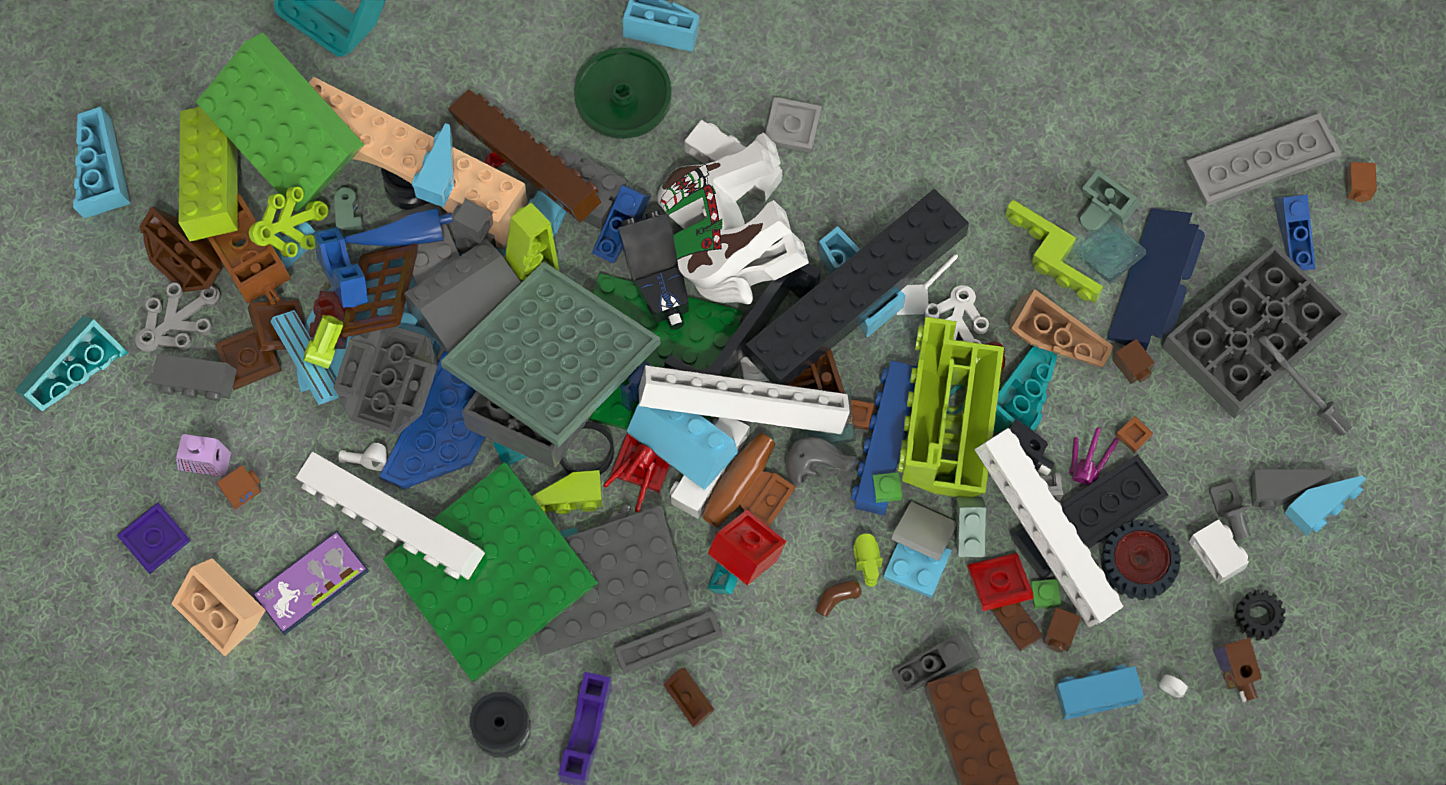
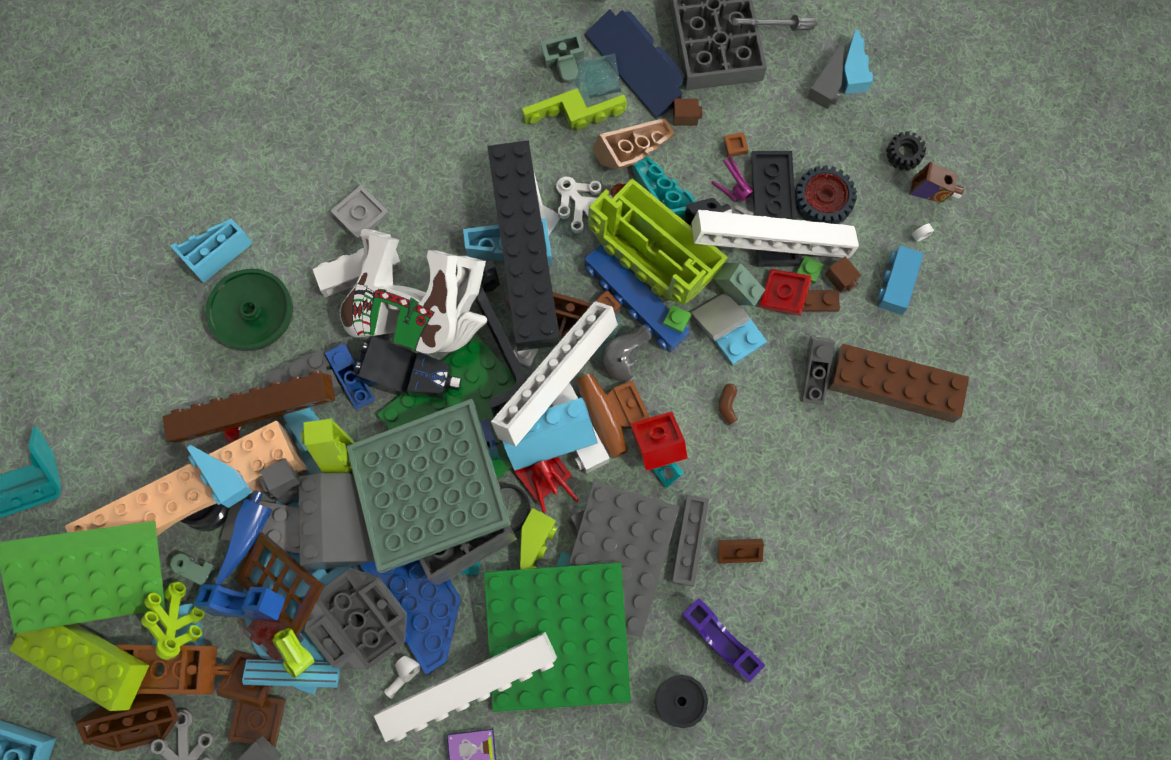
camera: 60 degrees left, 5 degrees up
lime arm [853,533,883,587] -> none
white brick [1189,520,1249,585] -> none
dark grey bracket [1210,482,1252,540] -> none

